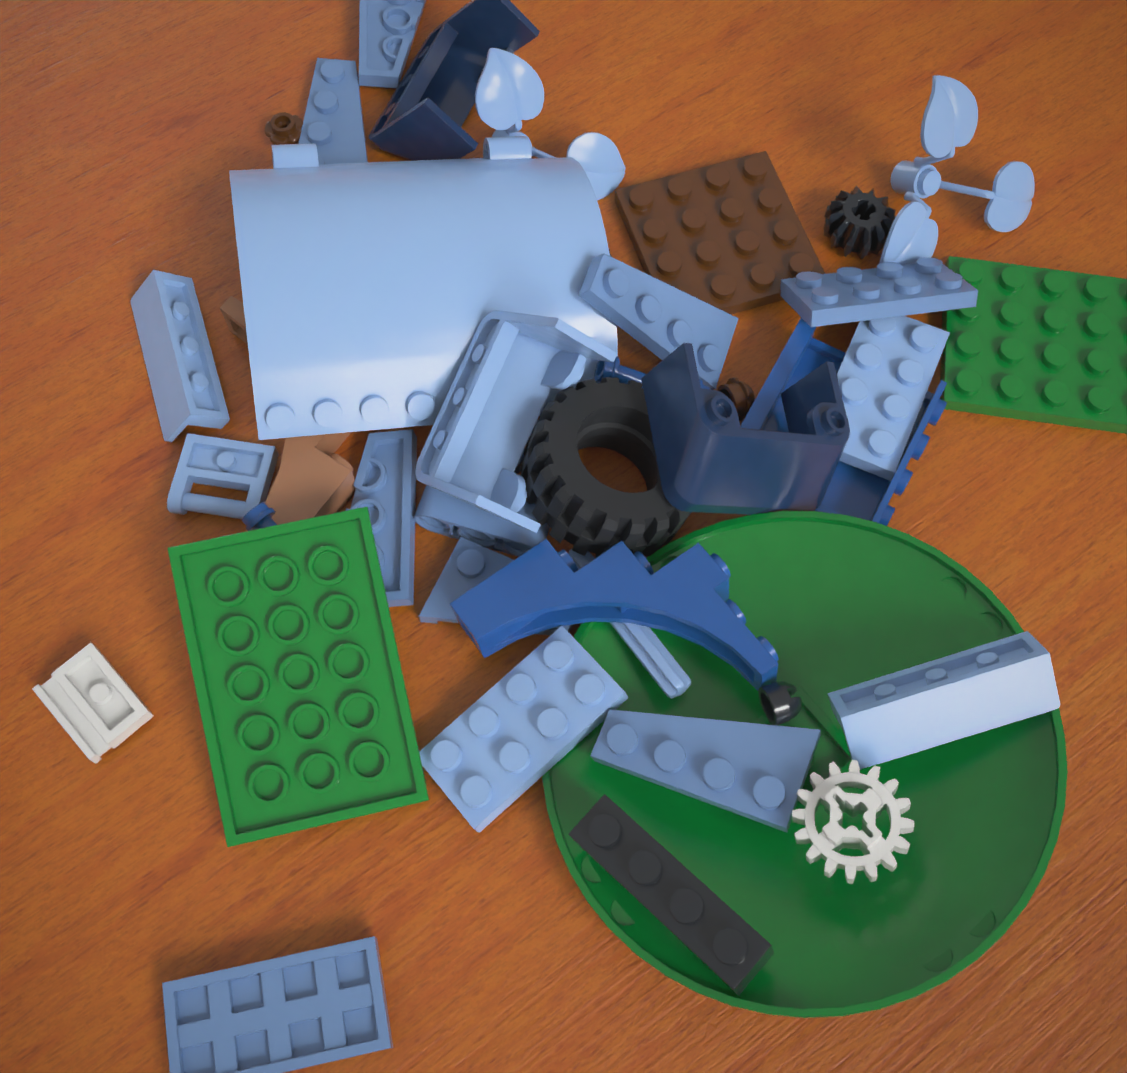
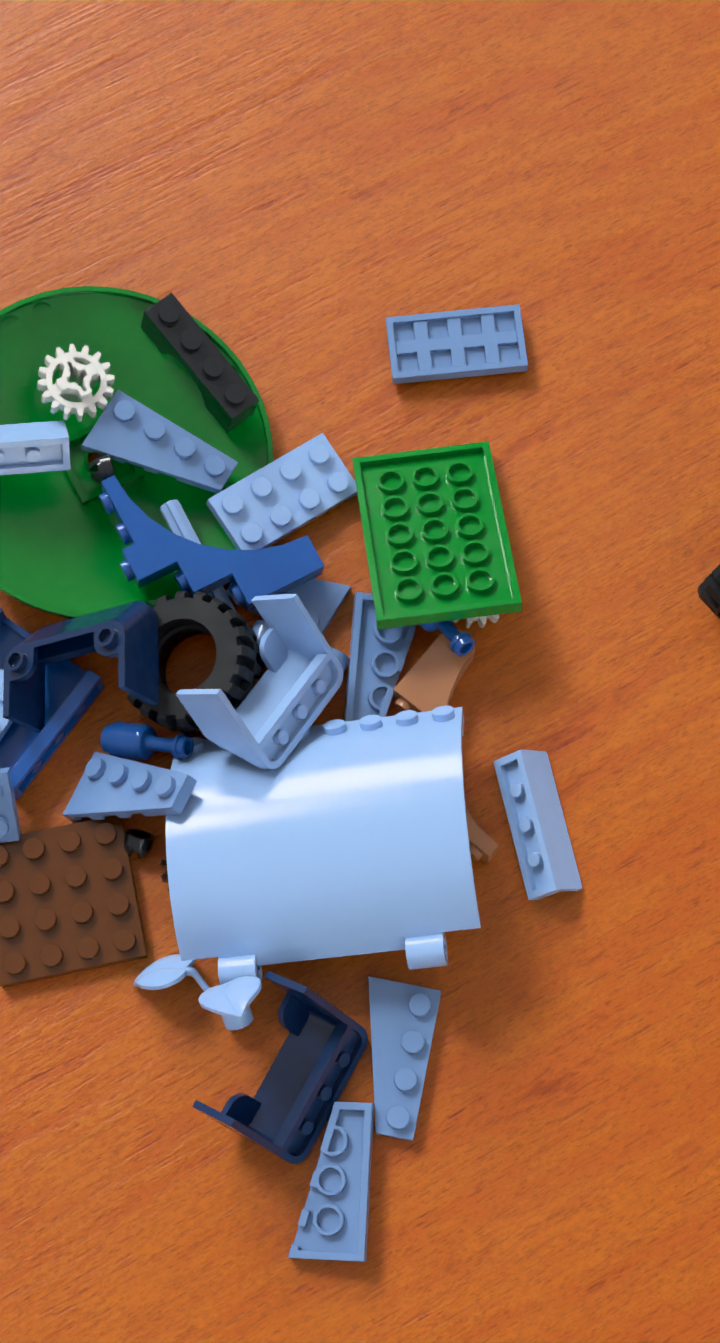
camera: 170 degrees left, 5 degrees up
white plate [32,642,154,764] -> none
light blue plate [167,433,279,519] -> none
reddish brown plate [265,112,303,145] -> none
reddish brown plate [717,378,755,420] -> none

